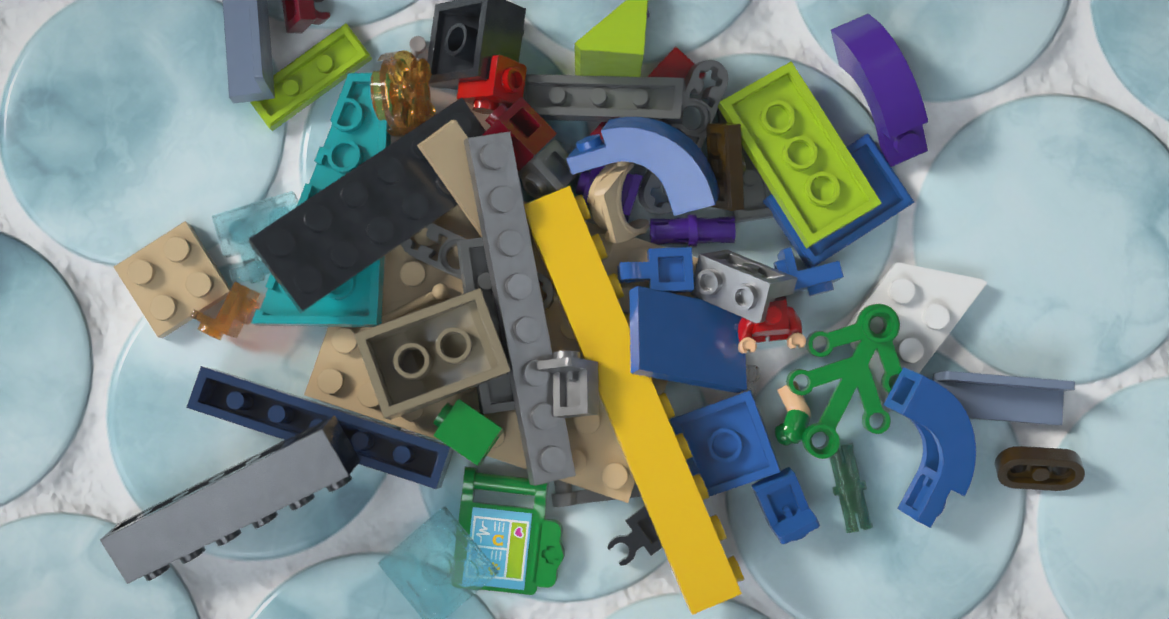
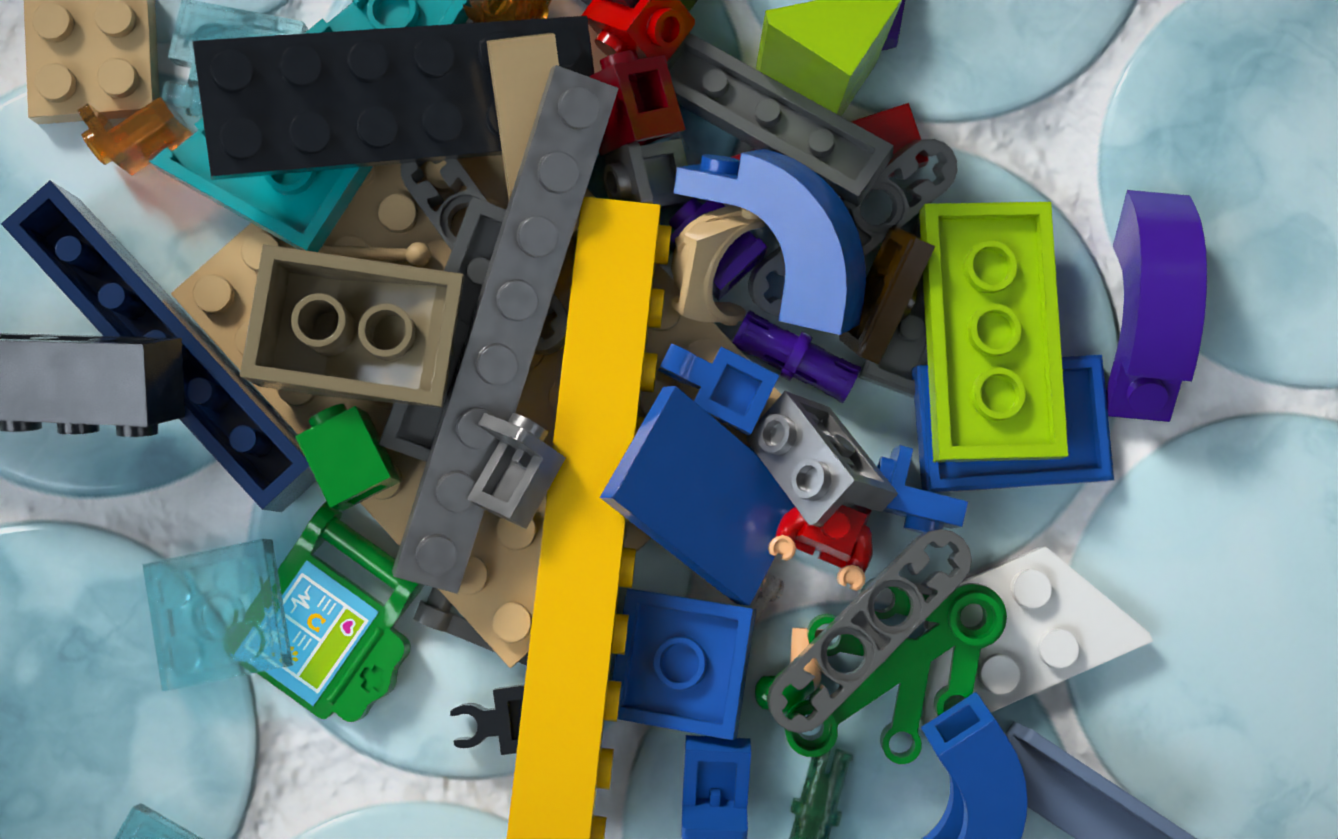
camera: 30 degrees right, 0 degrees up
none -> dark grey beam [767,529,972,733]

